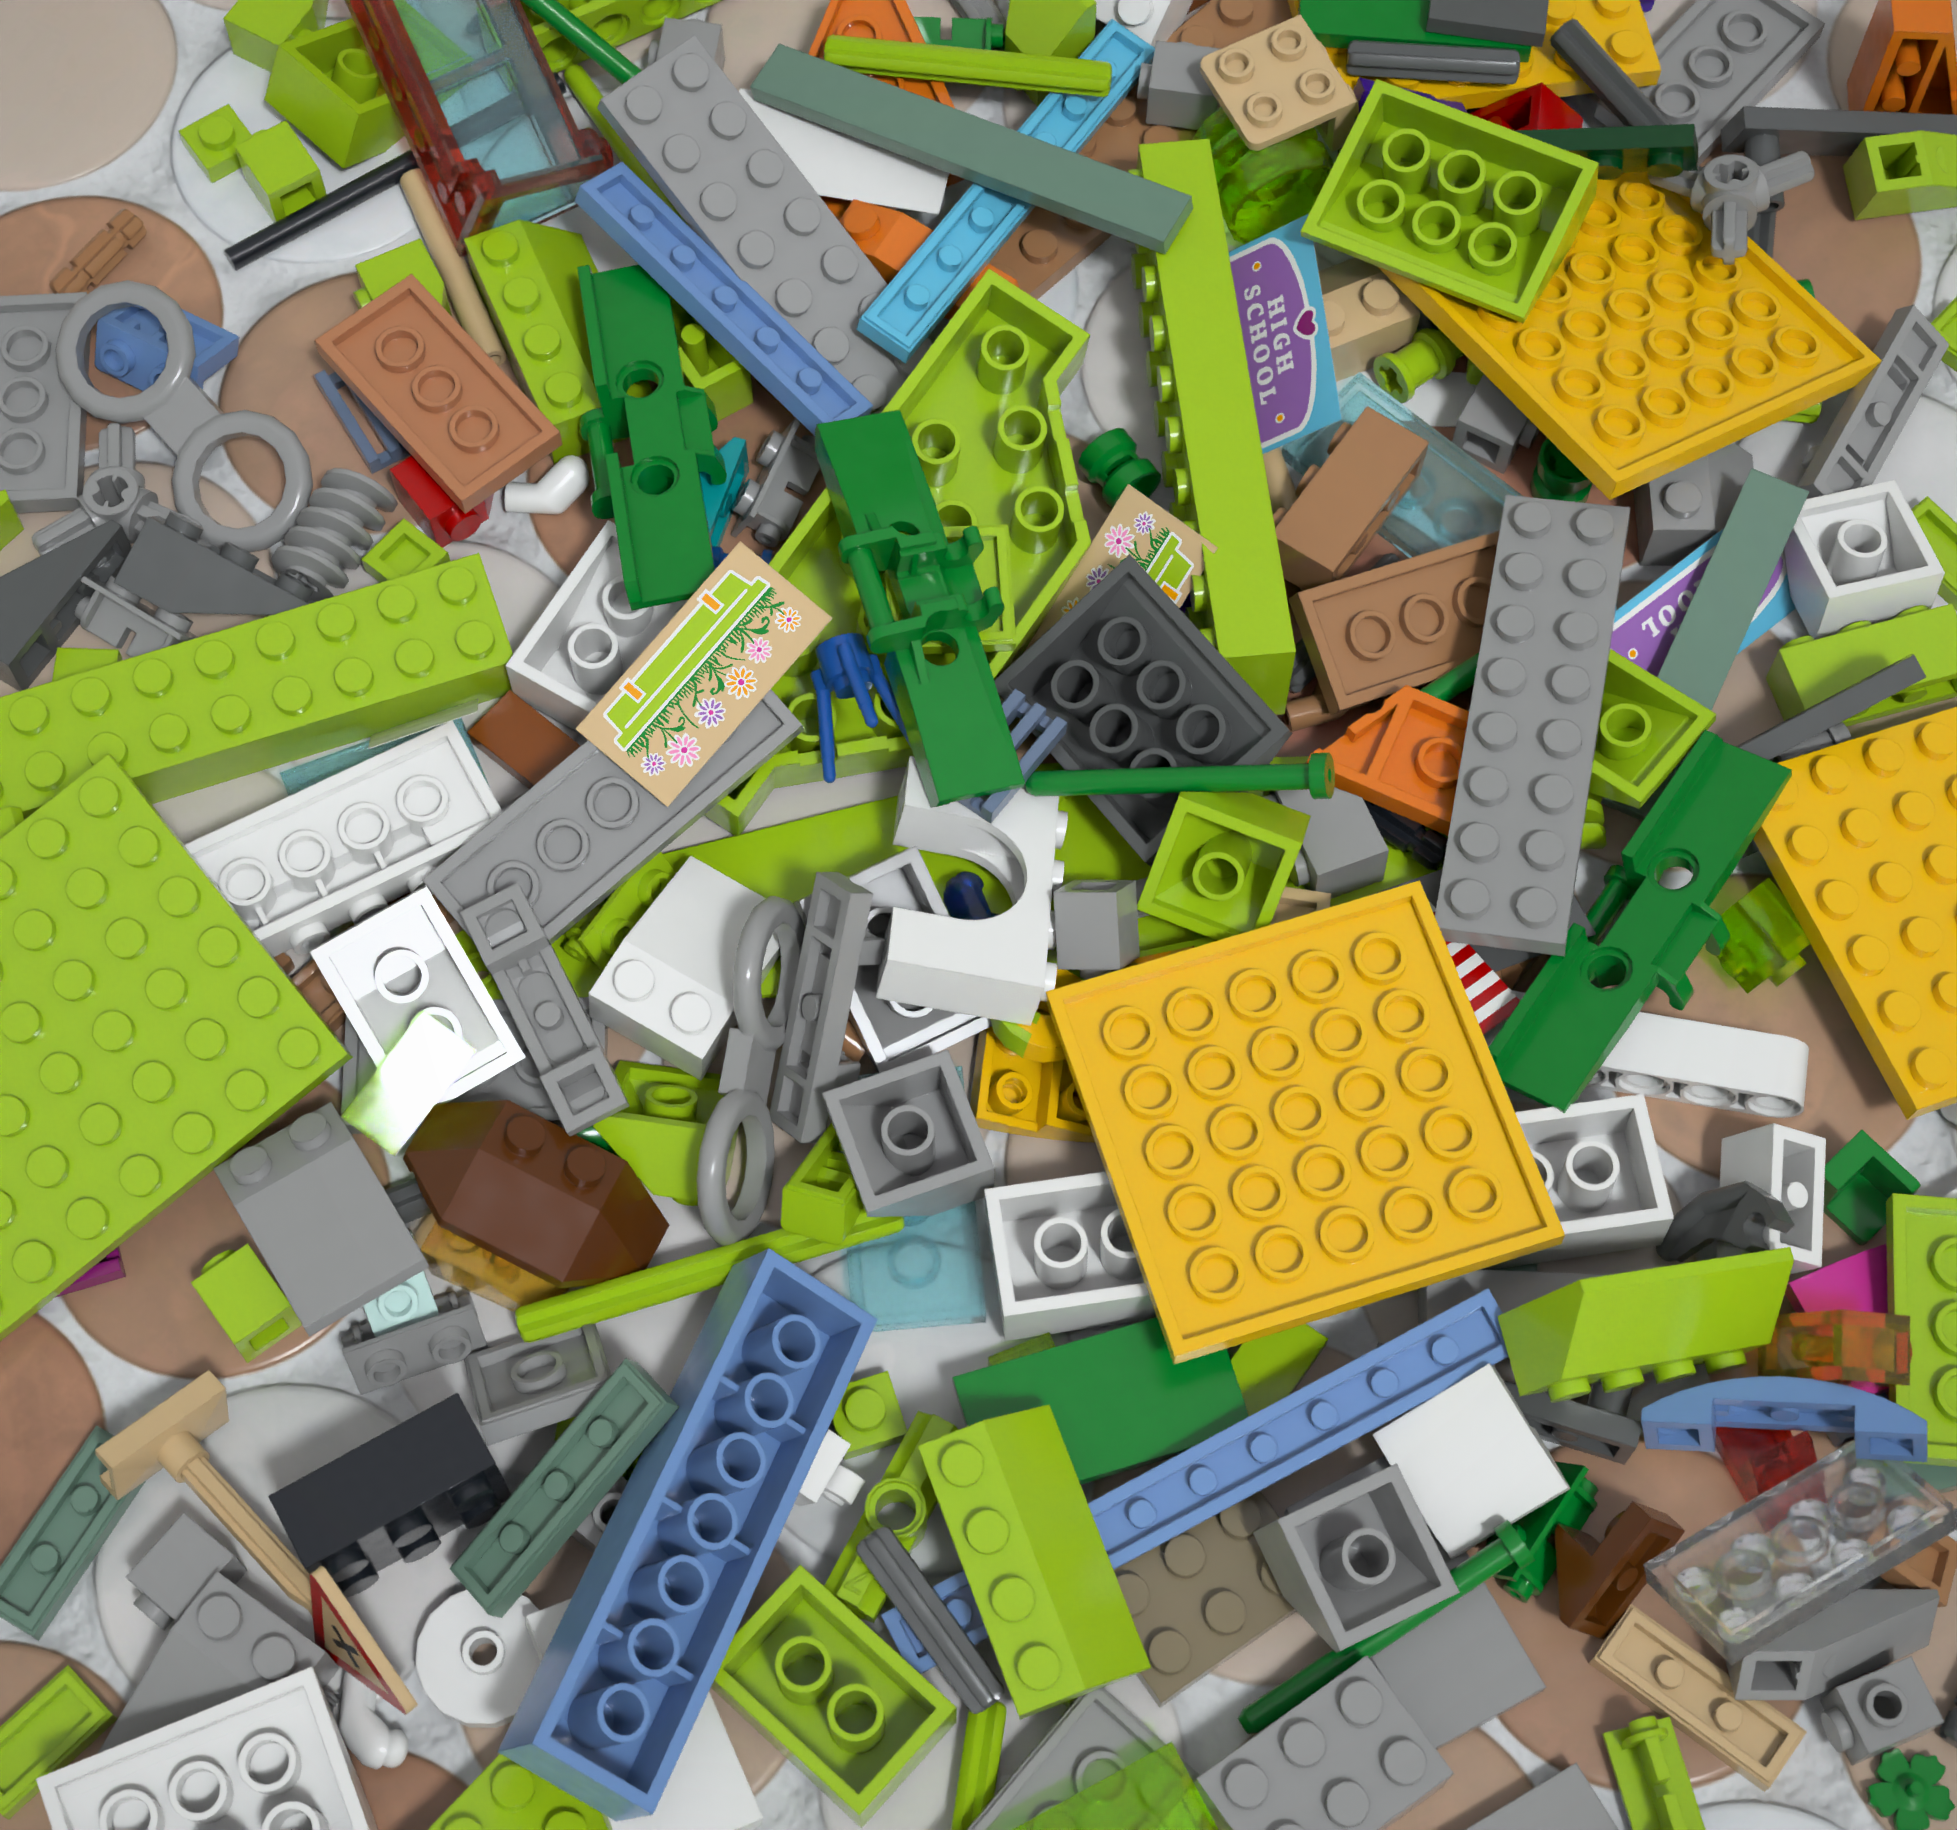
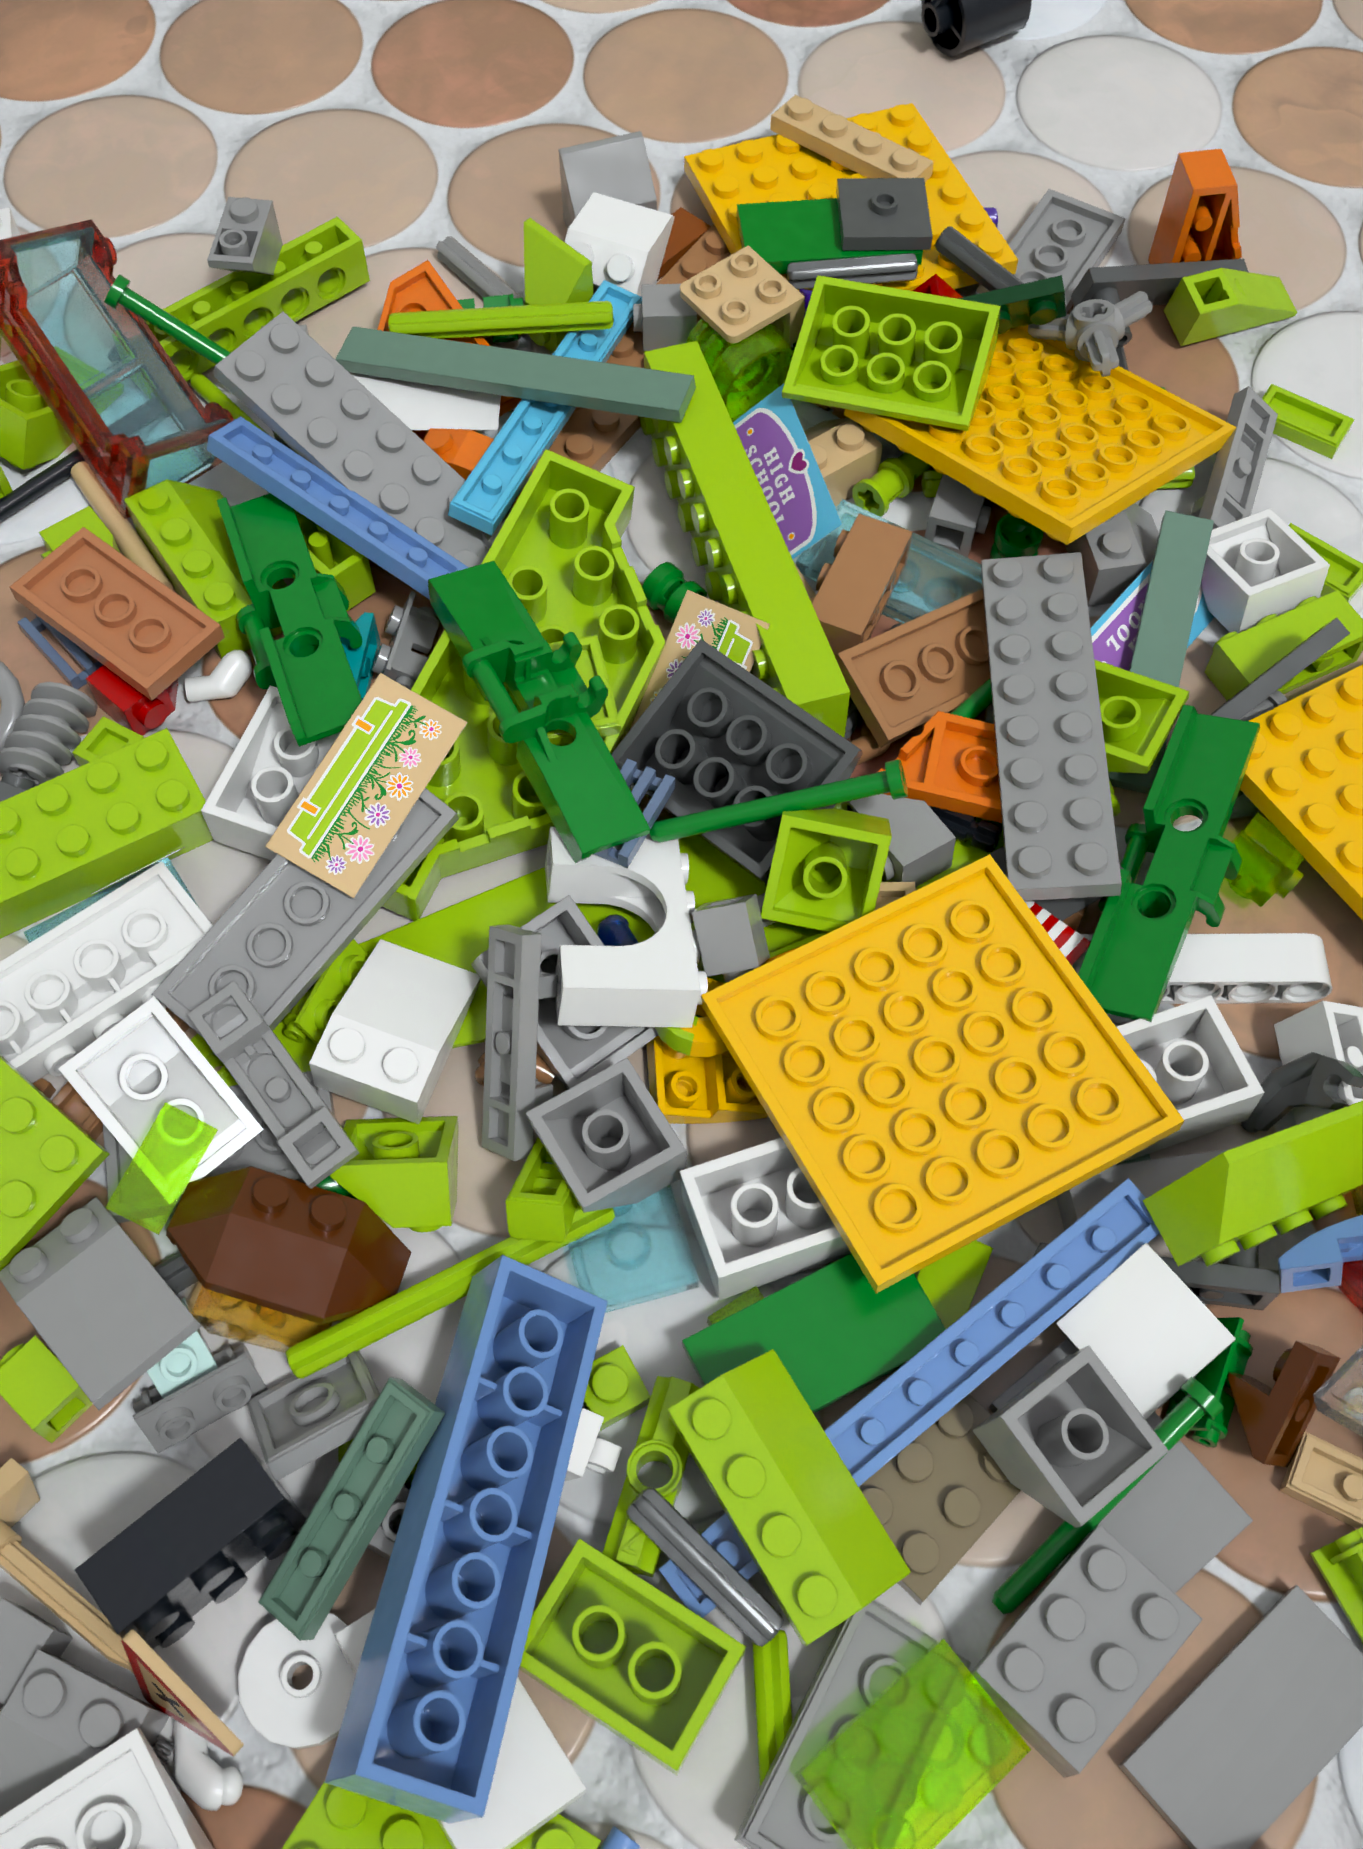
camera: 10 degrees left, 5 degrees down
dark orange tile [467,690,581,789] -> none
light grey bar [696,896,805,1245] -> none
blue plant [810,633,911,783] -> none

